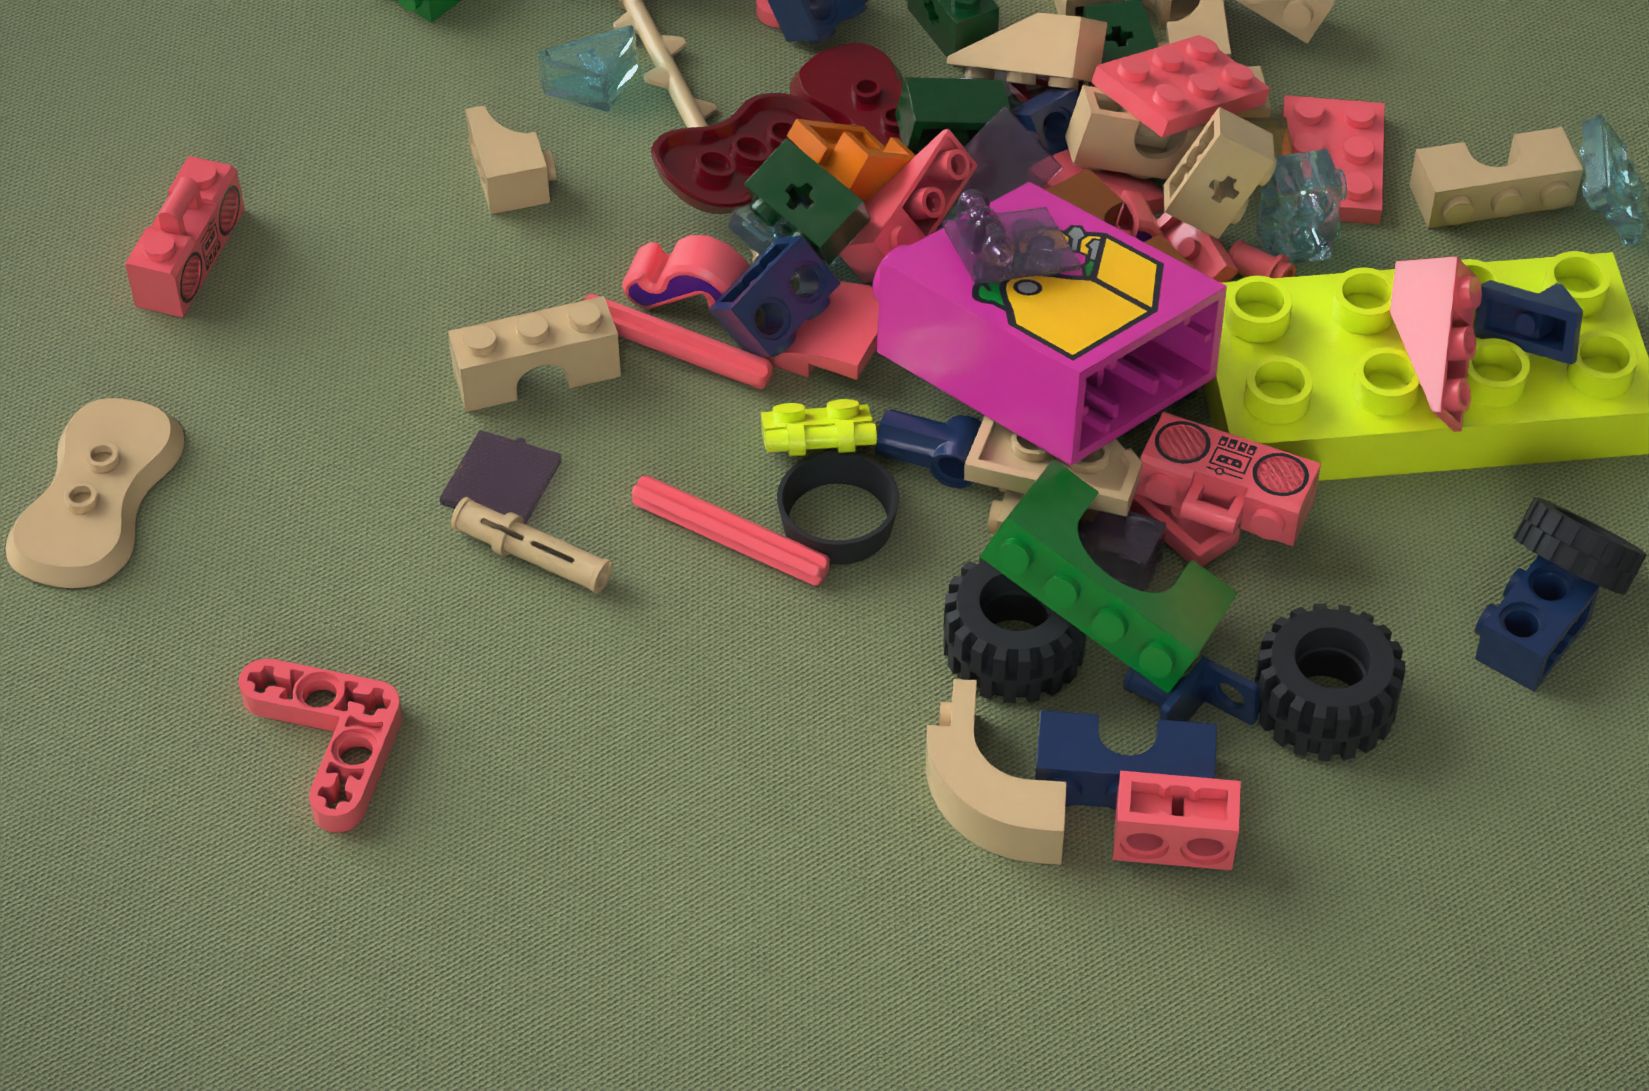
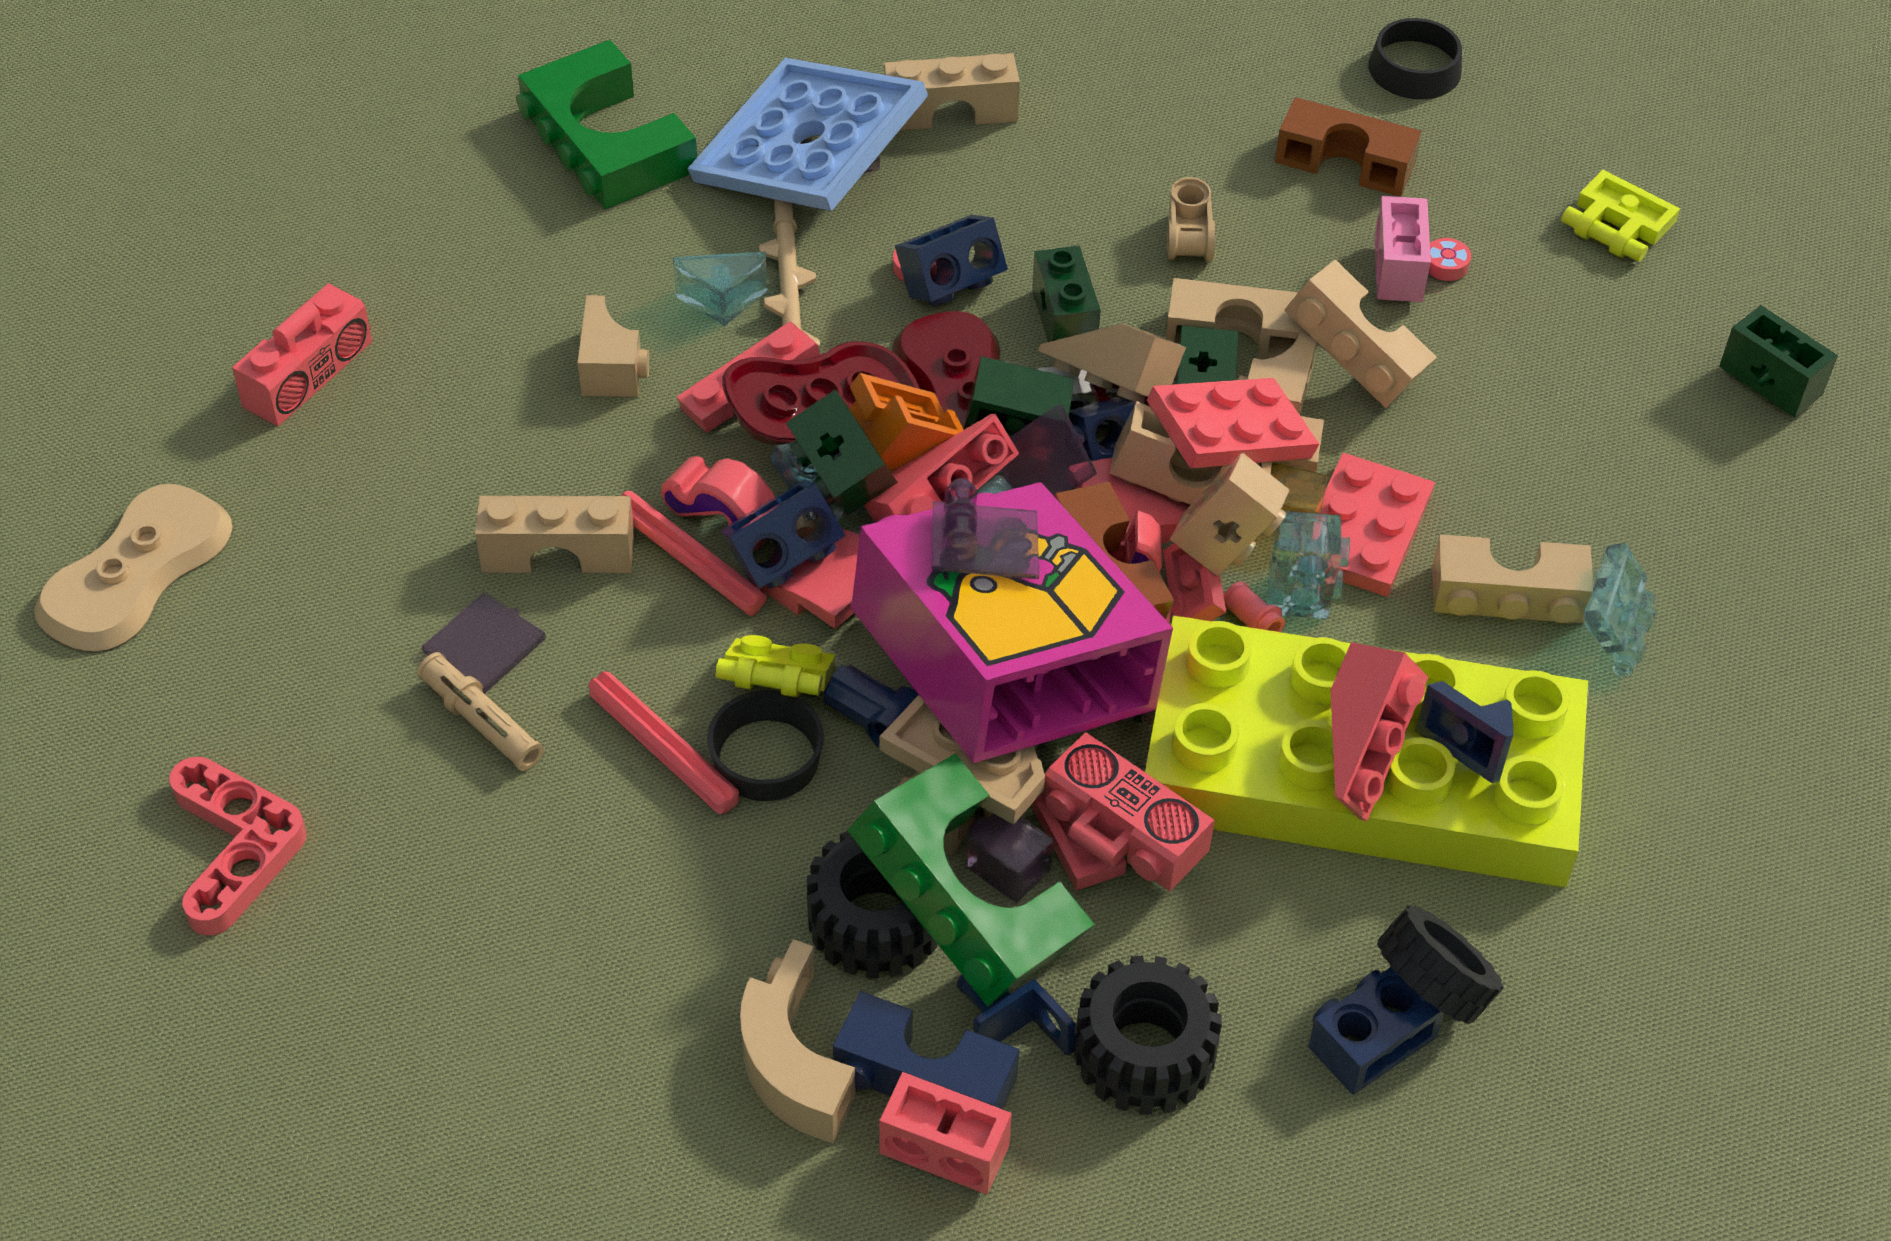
camera: 15 degrees right, 0 degrees up
none -> coral plate [676,321,821,433]

